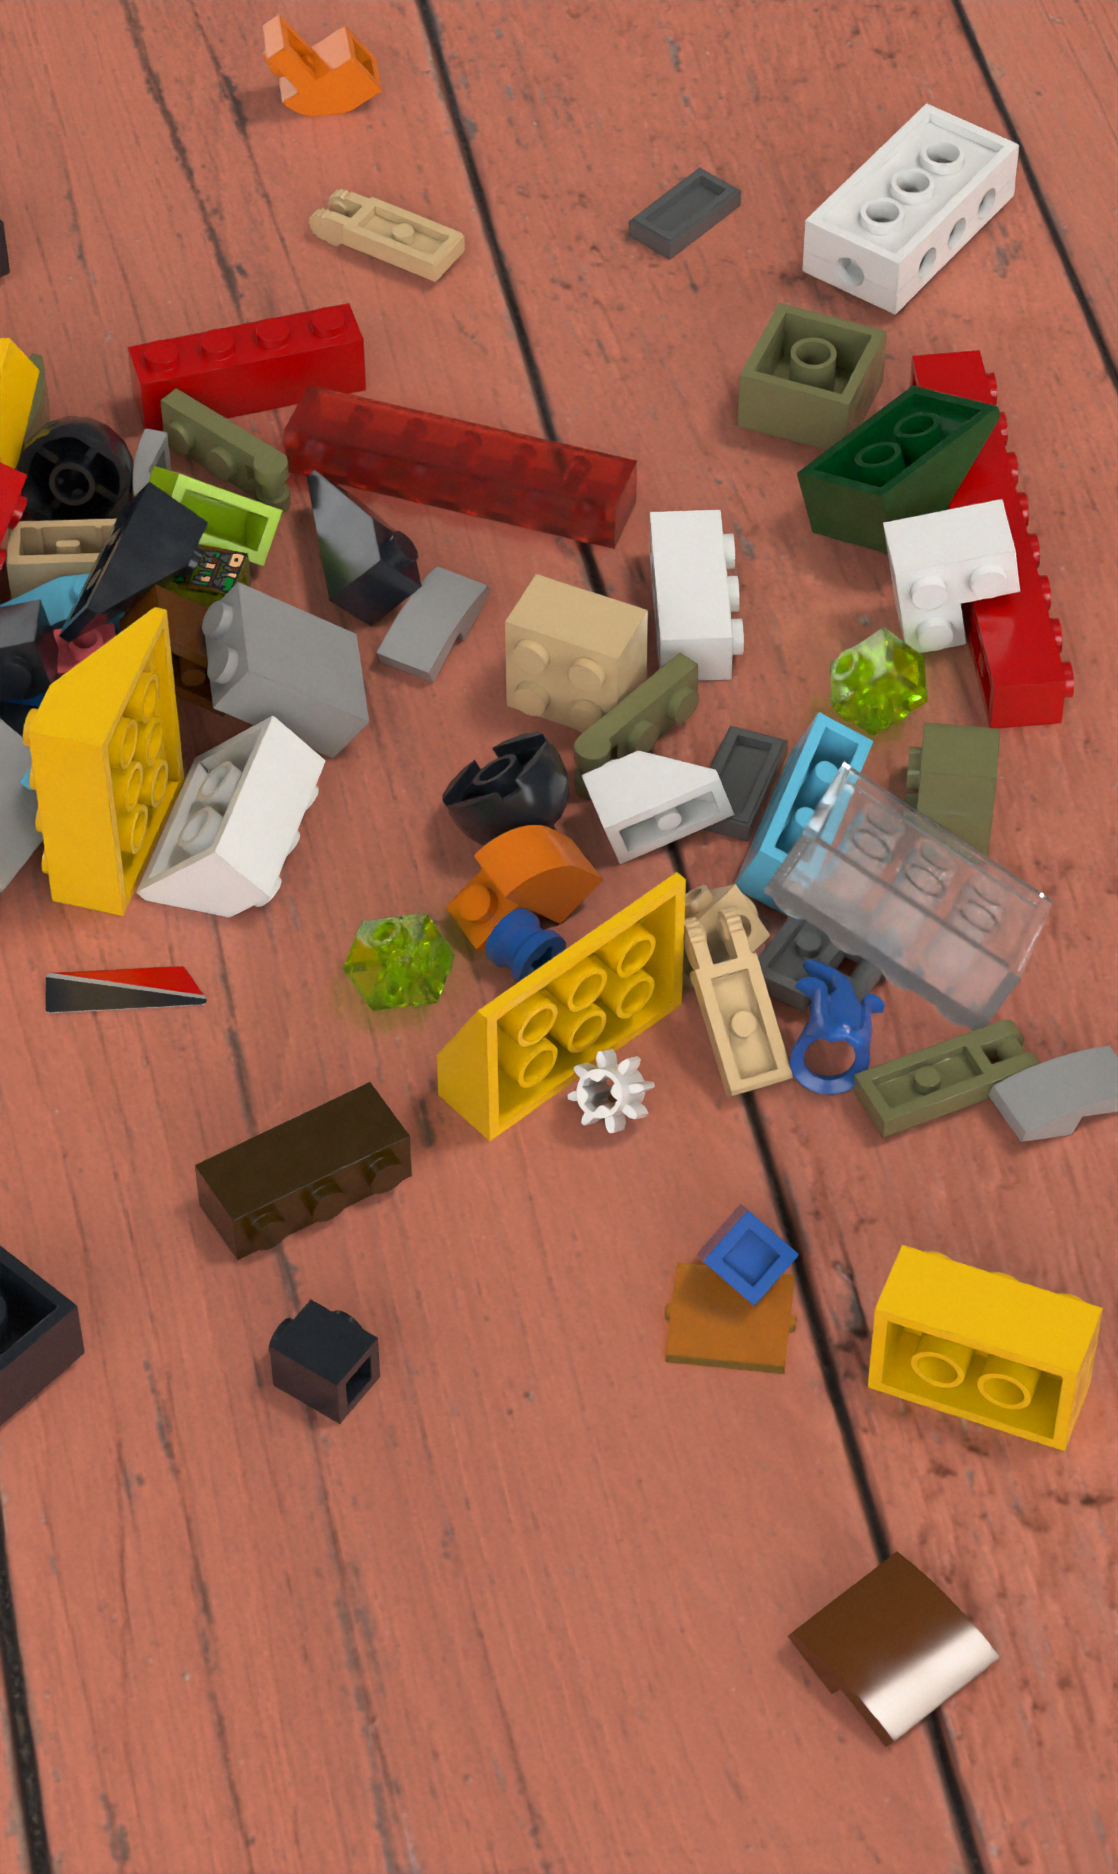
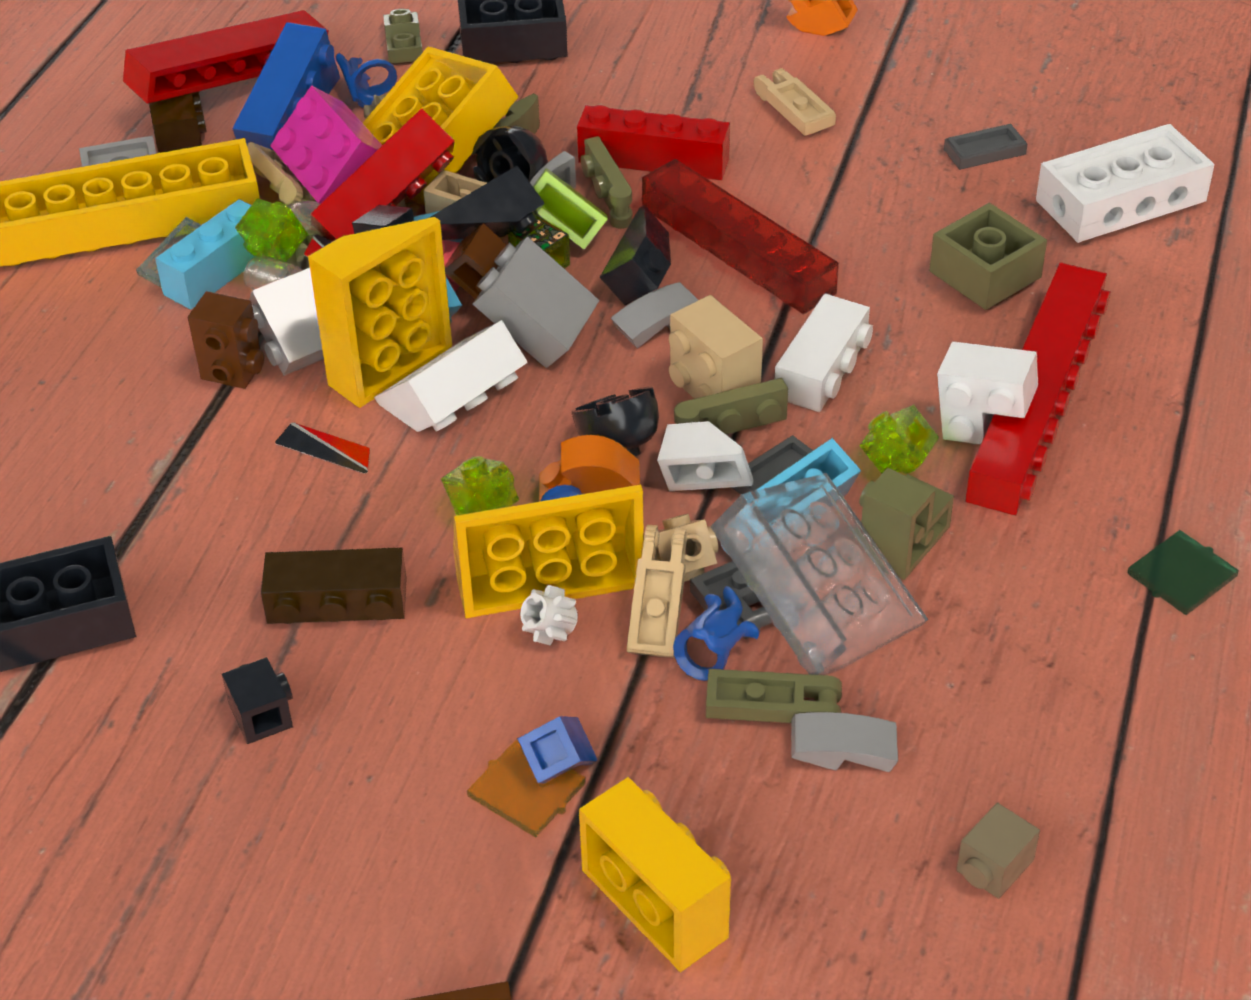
camera: 30 degrees right, 5 degrees down
dark green slope [797,385,1001,554] -> none

